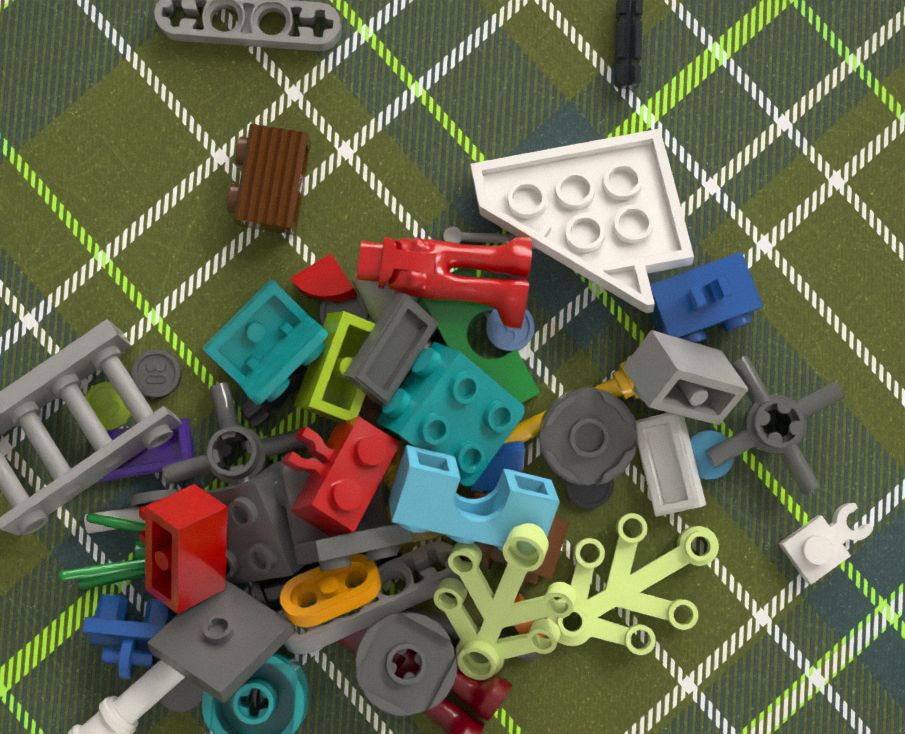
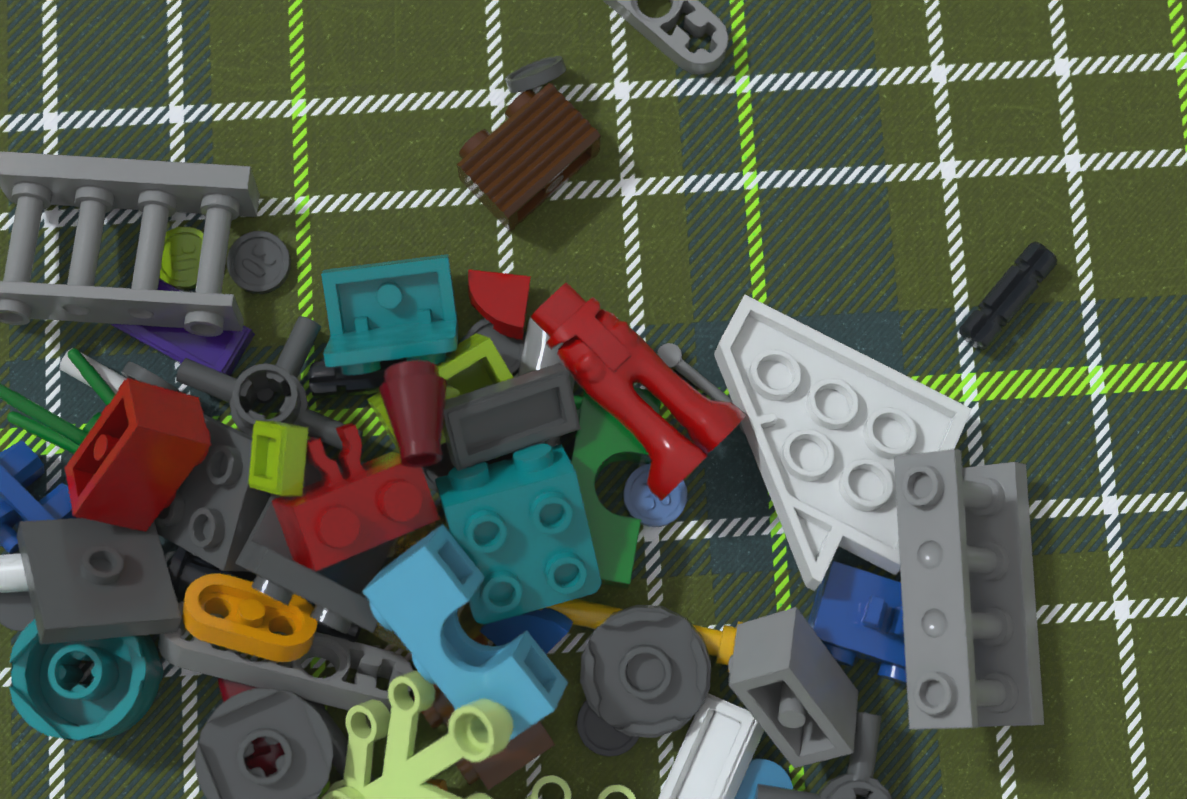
camera: 35 degrees right, 5 degrees down
none -> lime tile [248,420,308,496]
none -> dark red cone [379,360,447,467]
none -> dark grey piece [505,56,567,93]
none -> light grey fence [894,449,1044,729]

